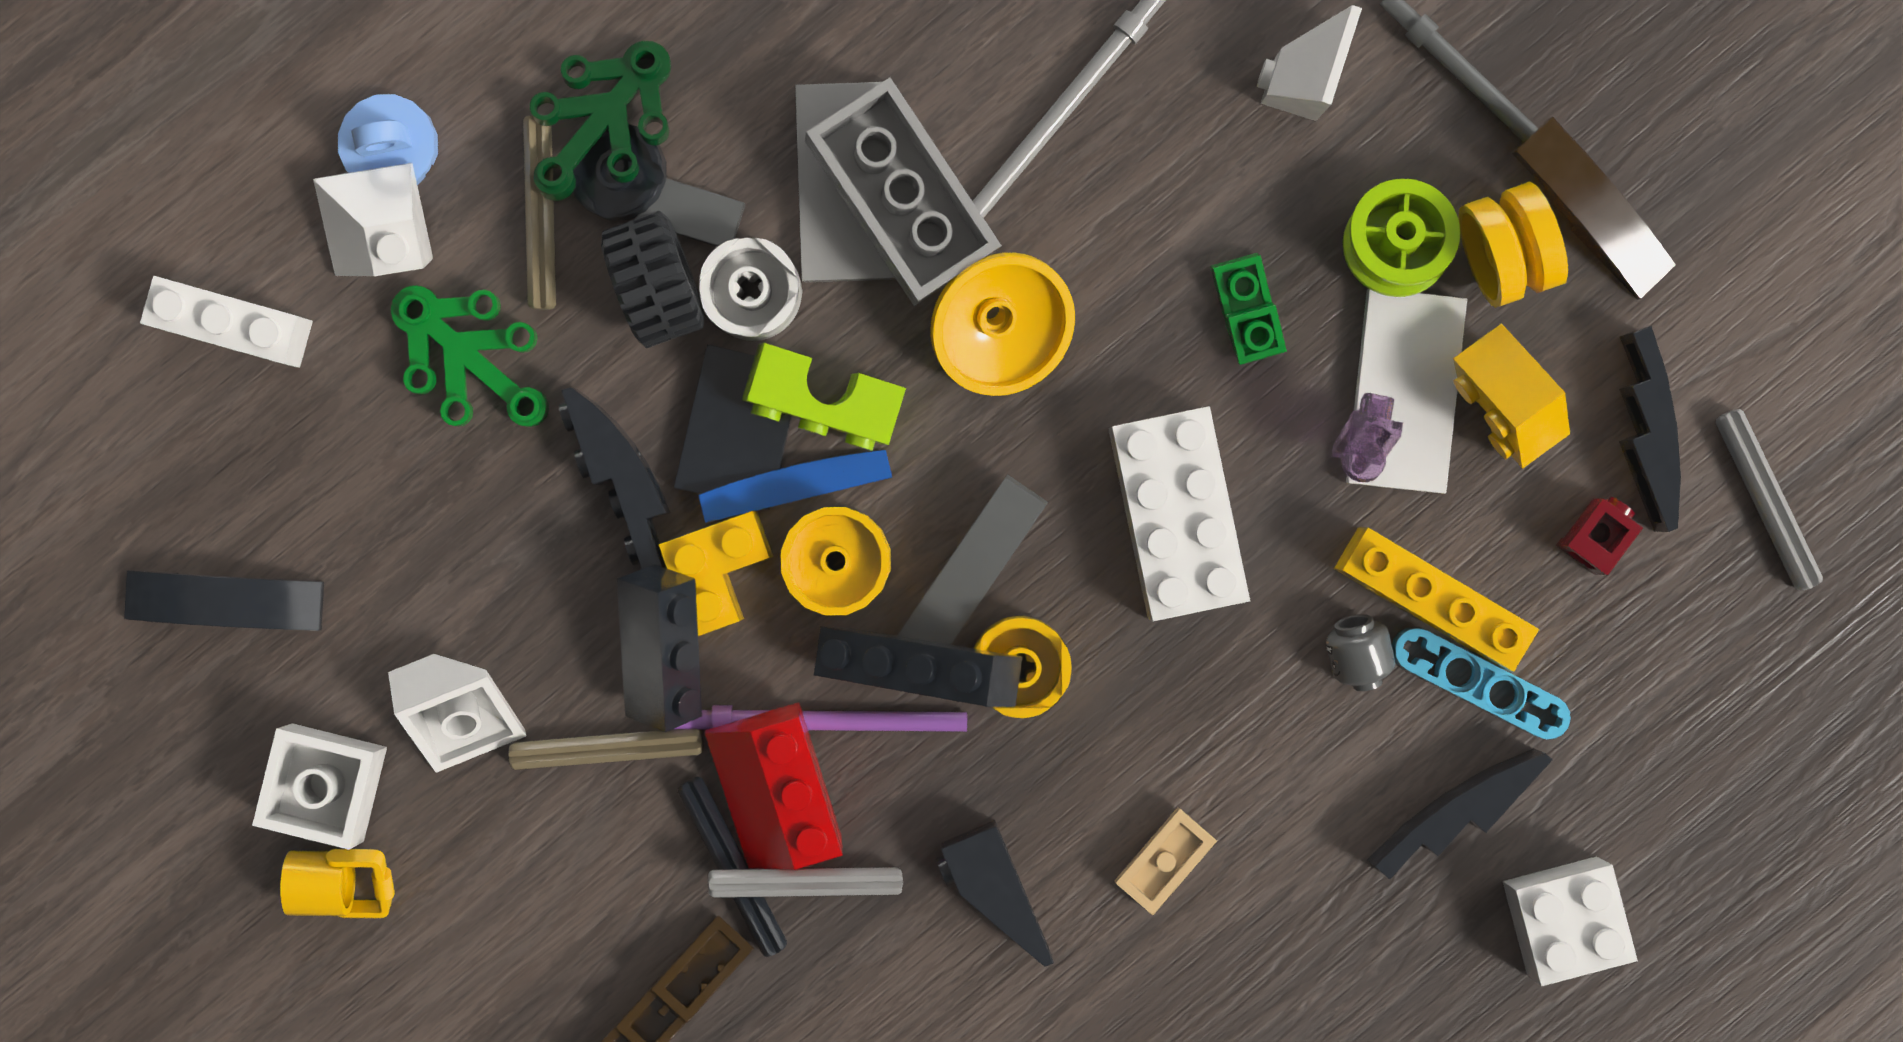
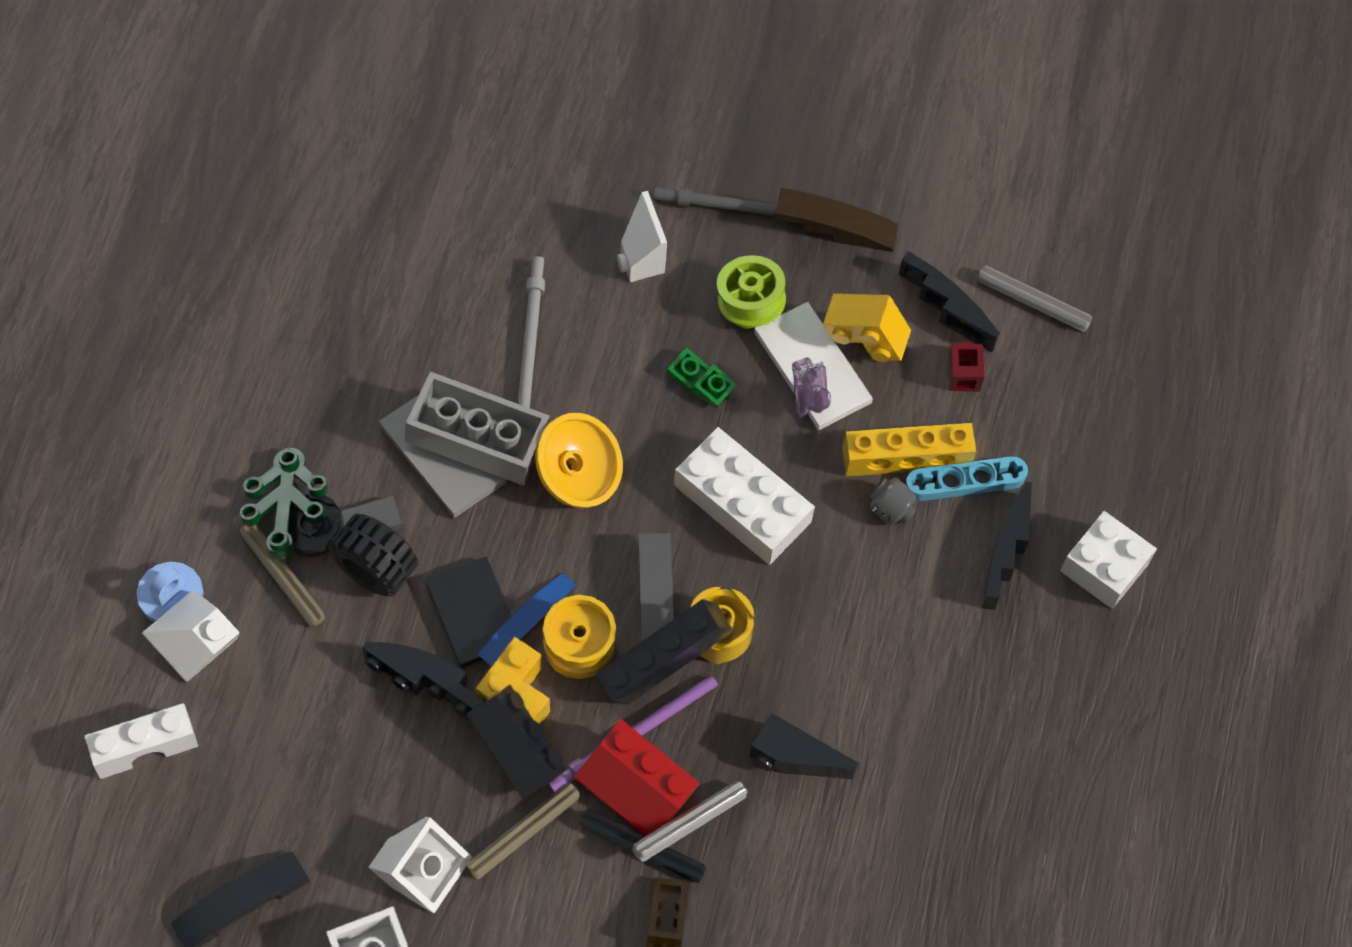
camera: 40 degrees left, 25 degrees down
green plant [391,286,549,427] -> none
white brick [699,238,802,341] -> none
lime arch [741,343,906,451] -> none
tan plate [1114,807,1217,915] -> none
yellow wheel [1458,182,1568,308] -> none

